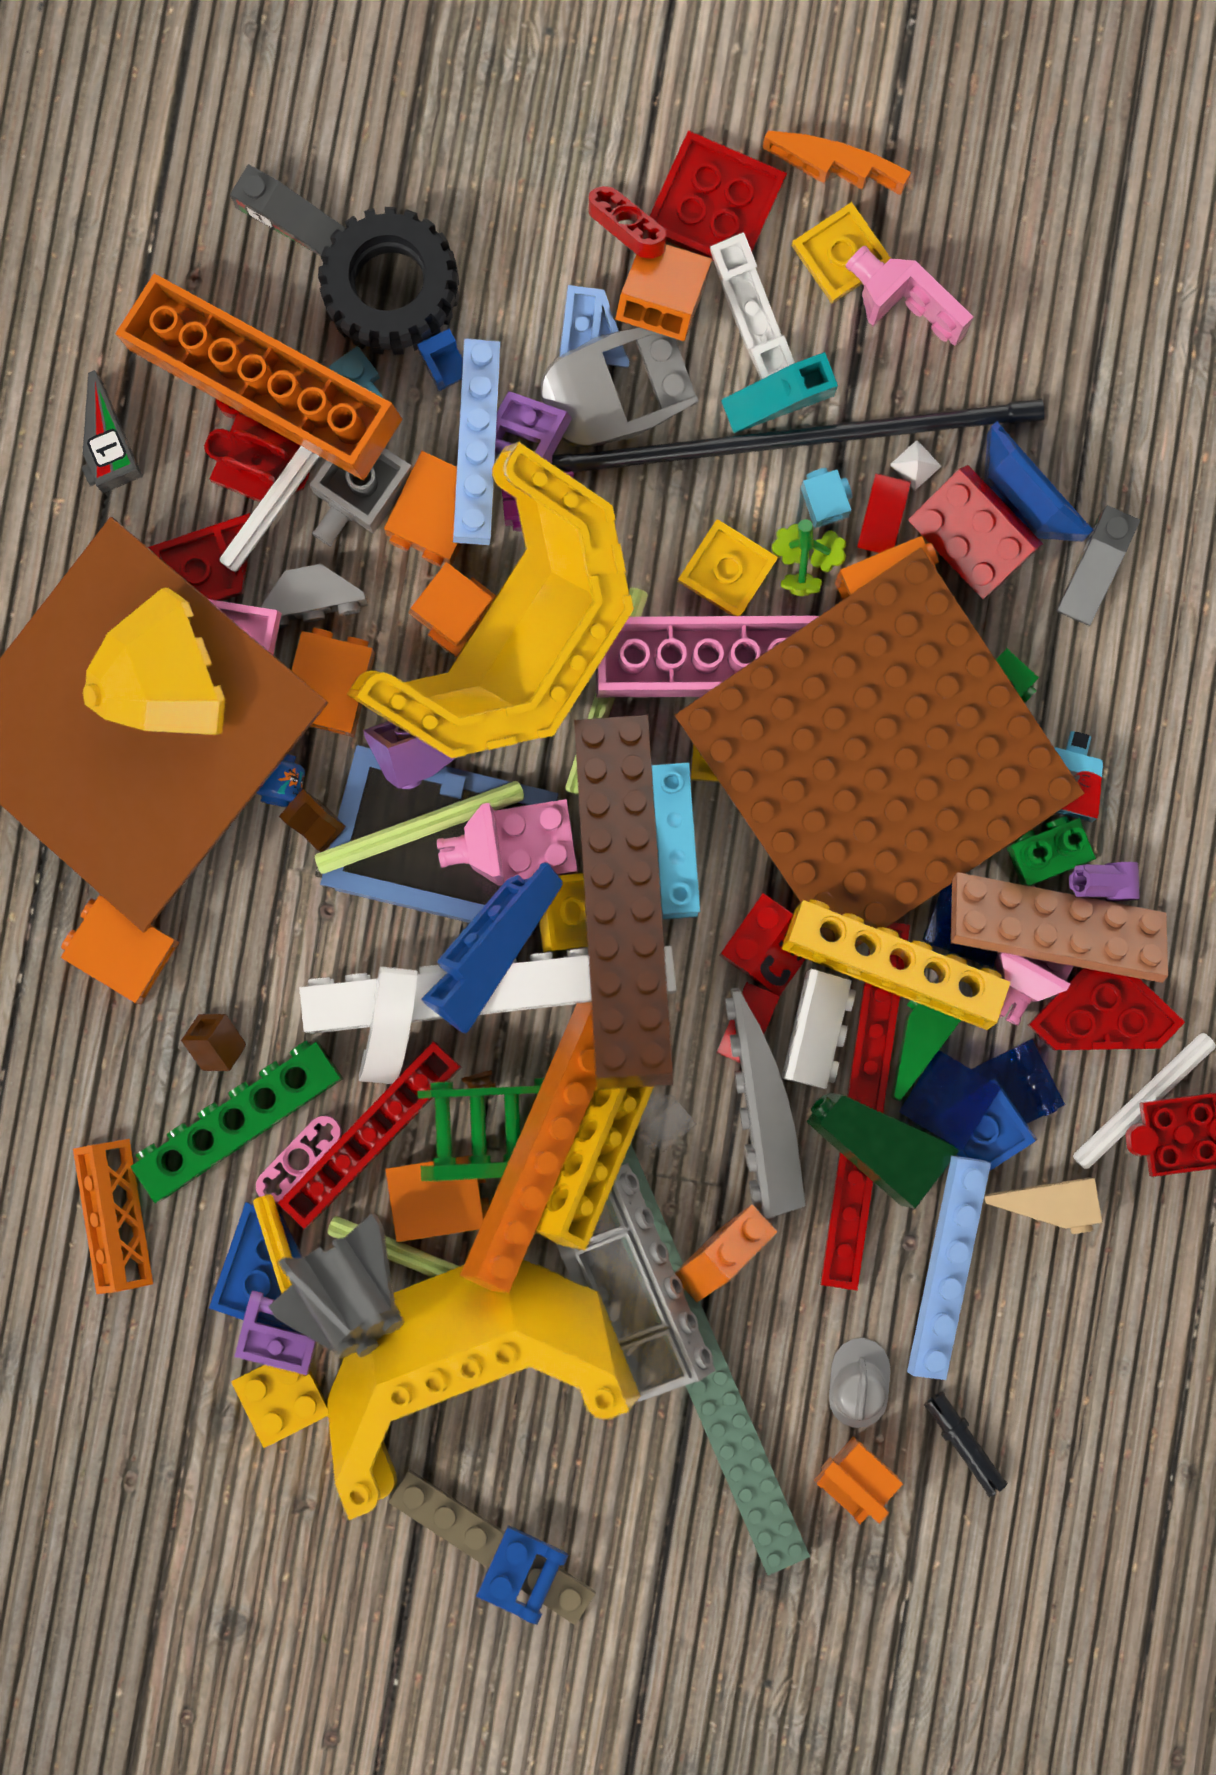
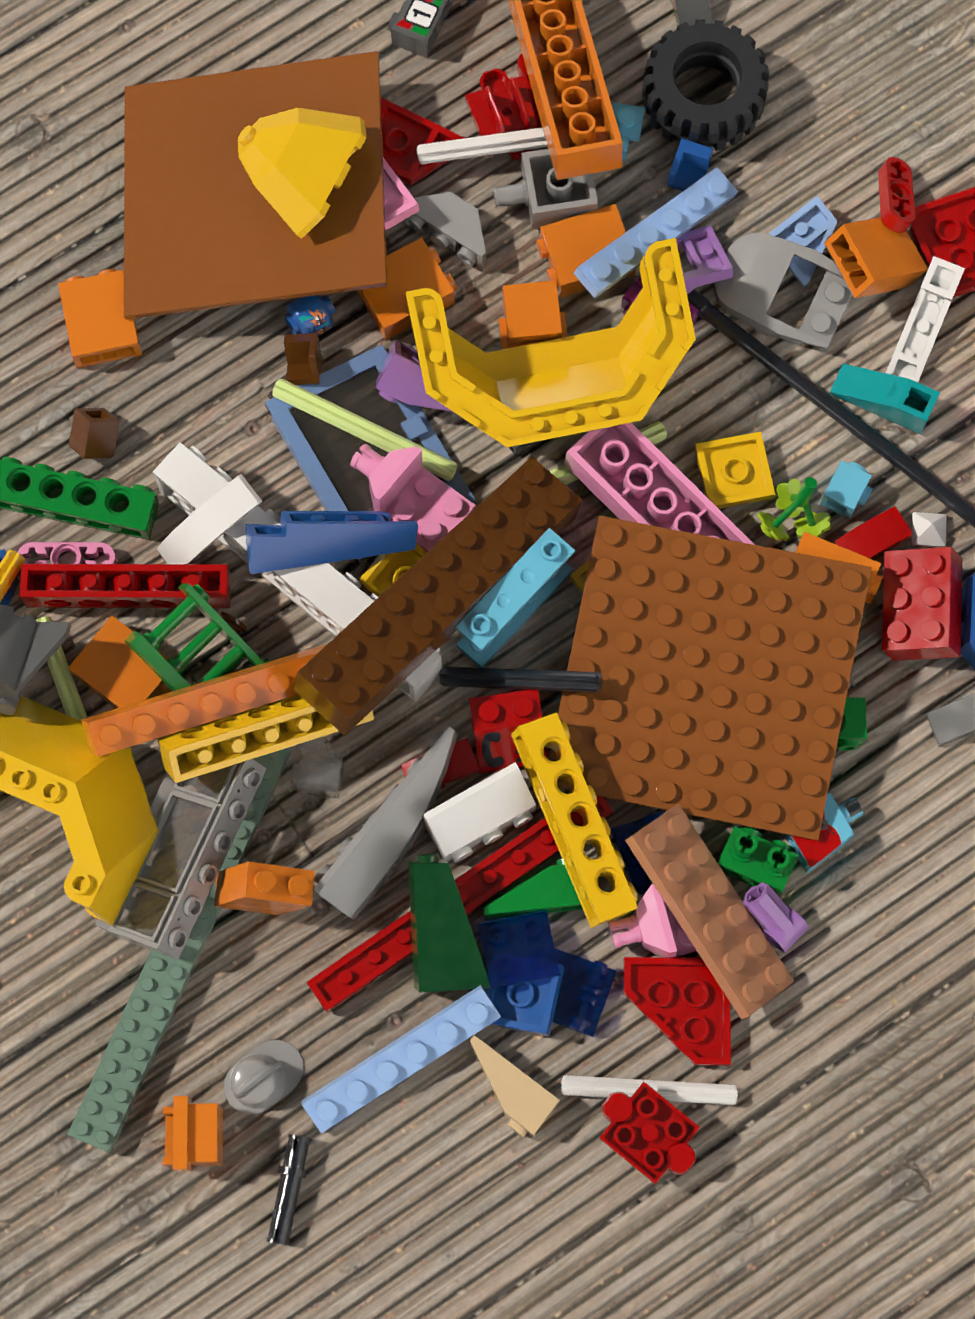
camera: 45 degrees right, 10 degrees down
none -> black axle [439,666,603,693]

